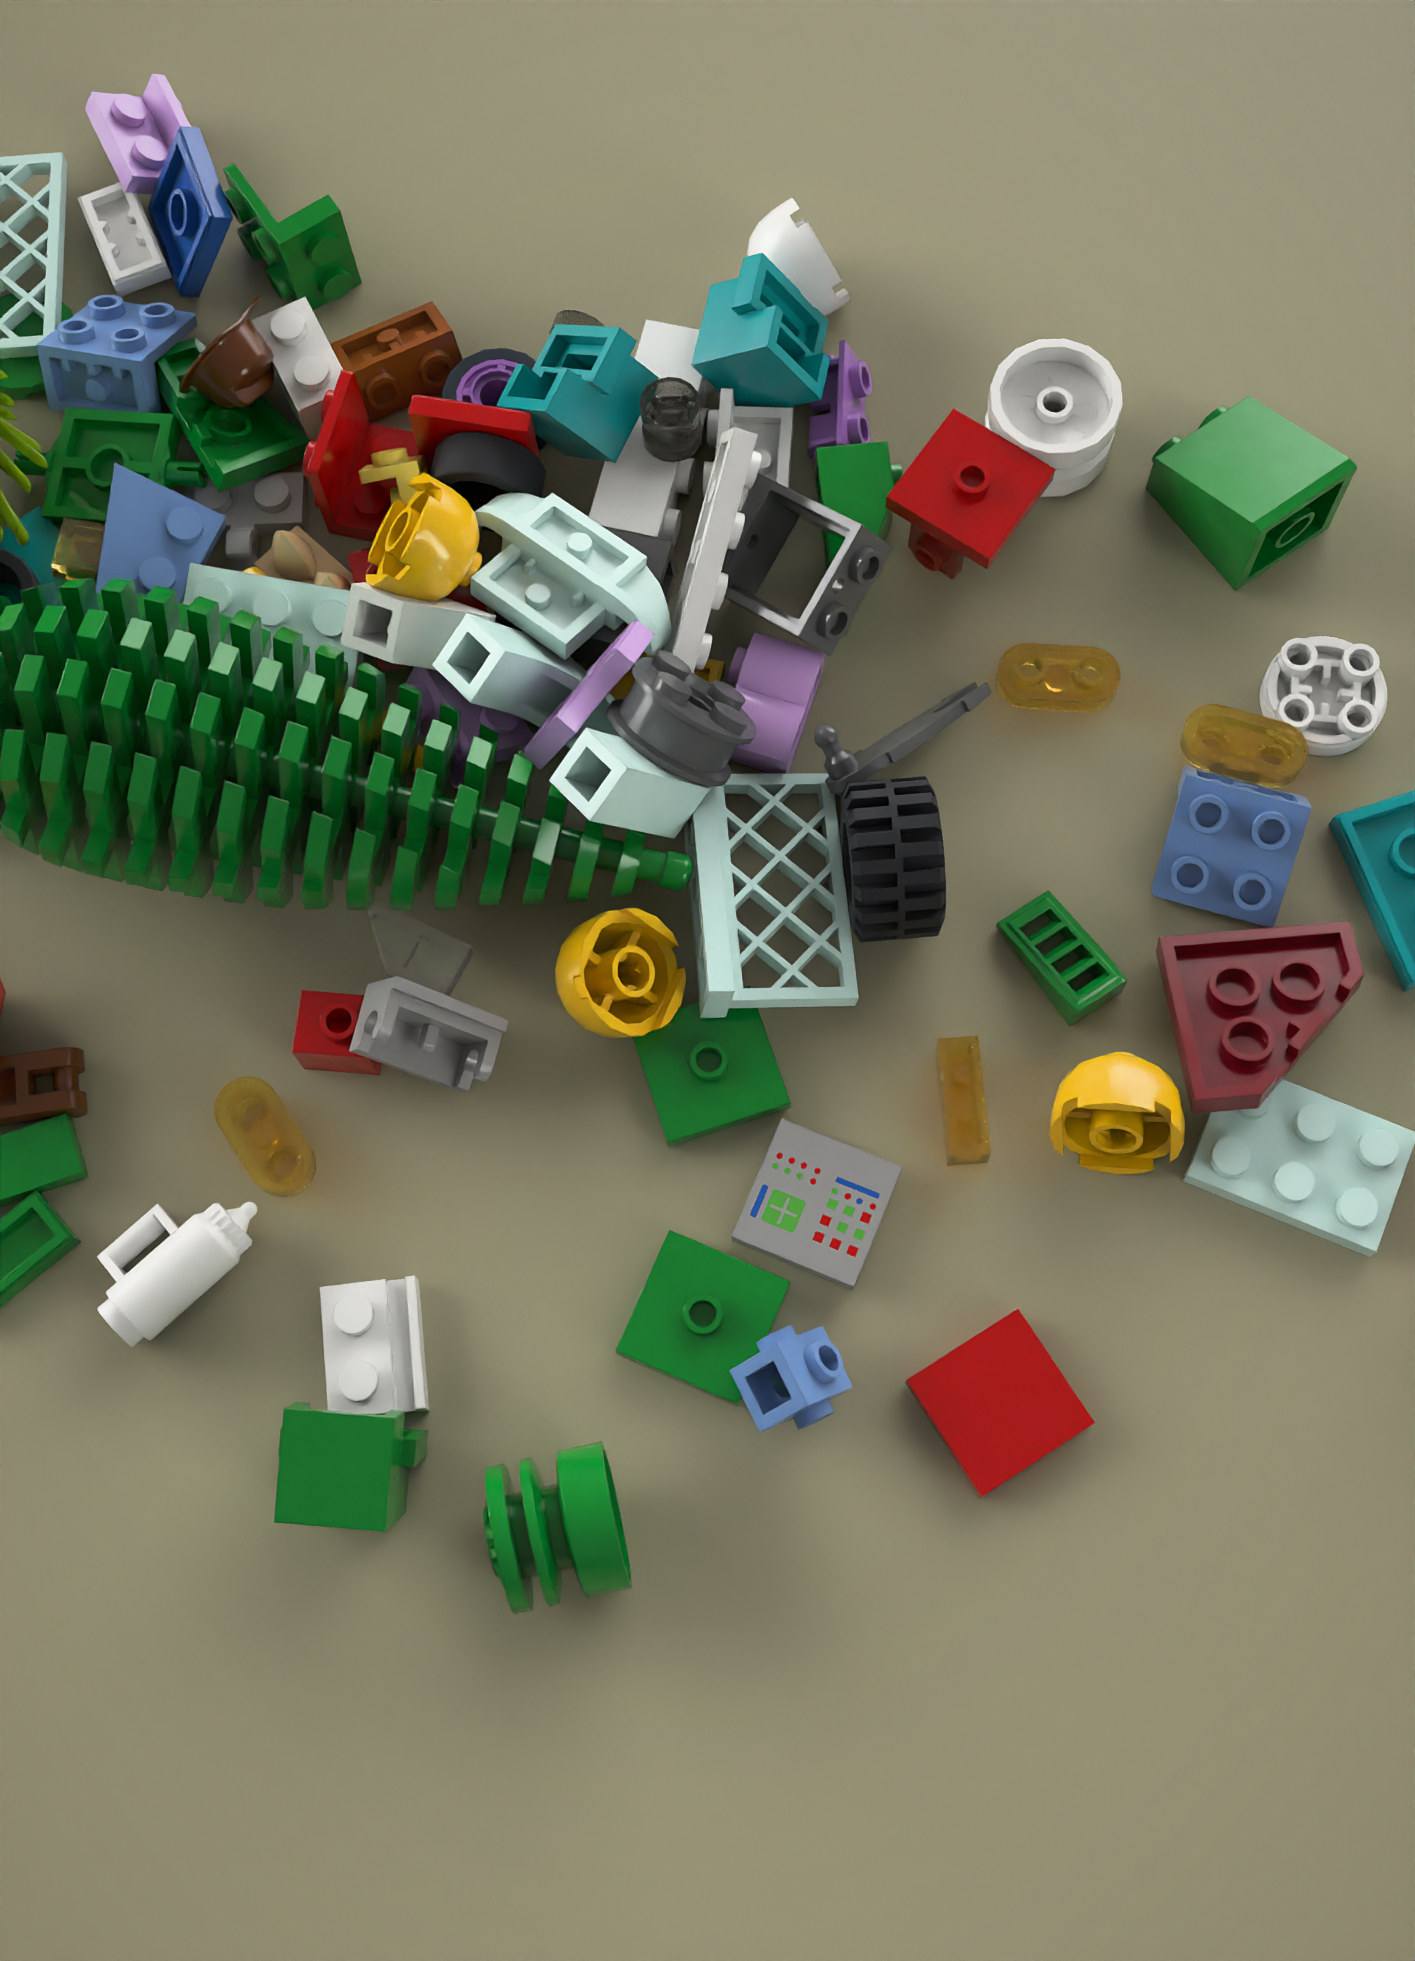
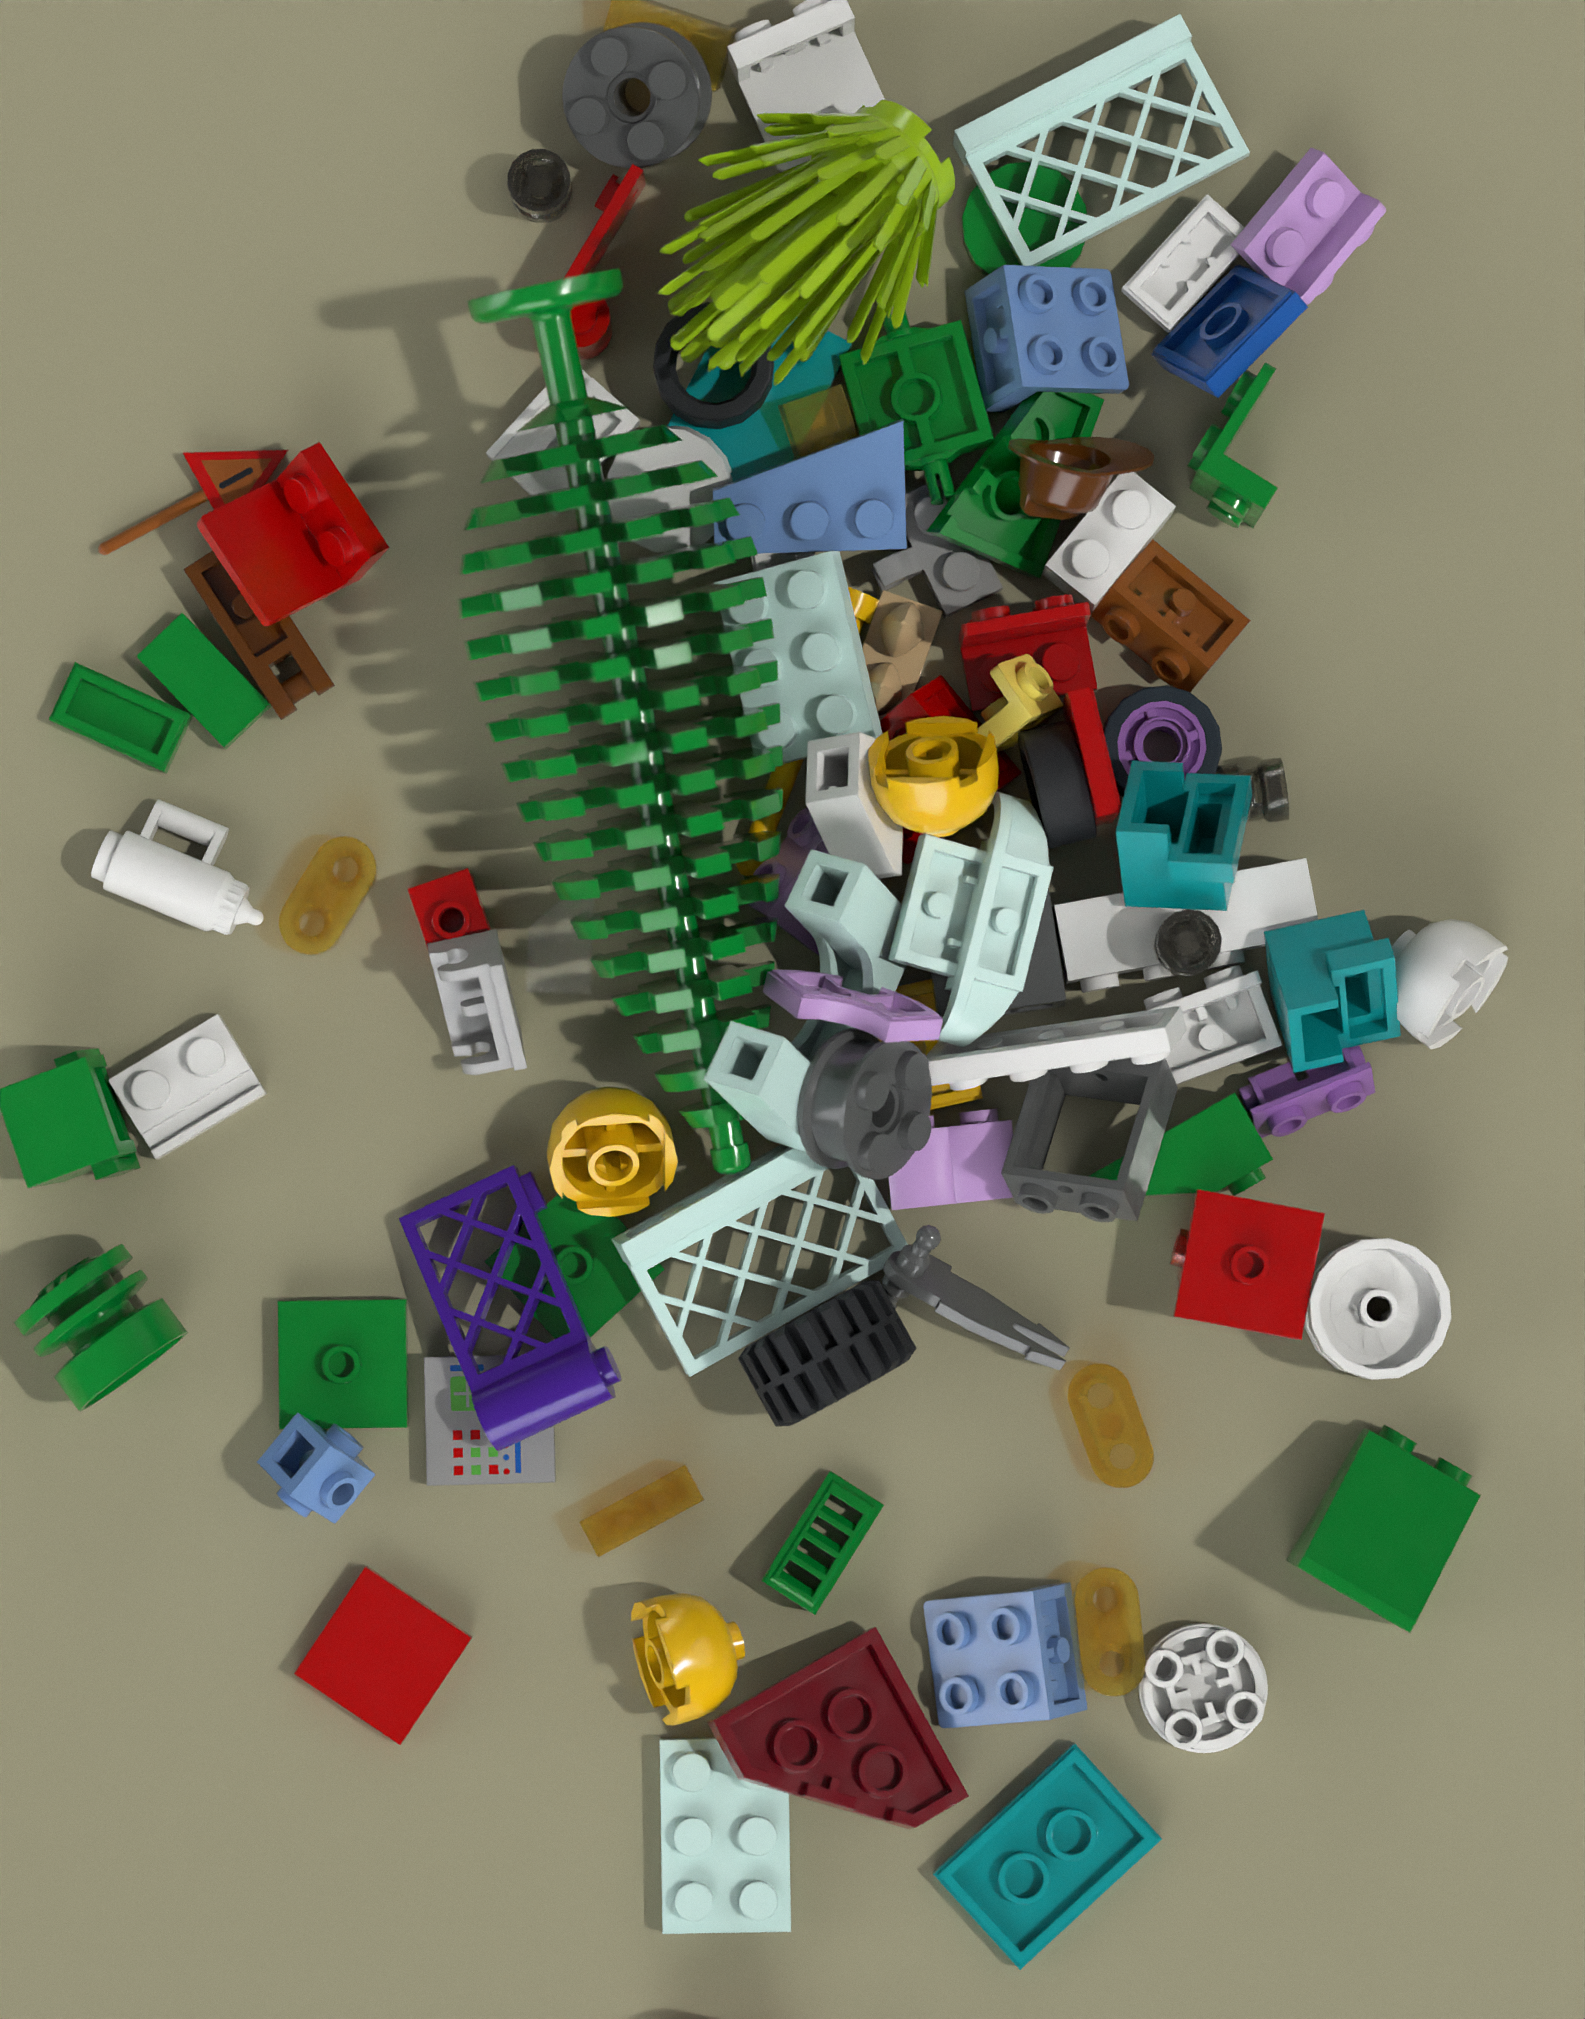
camera: 65 degrees right, 15 degrees up
none -> dark purple piece [399,1165,622,1451]

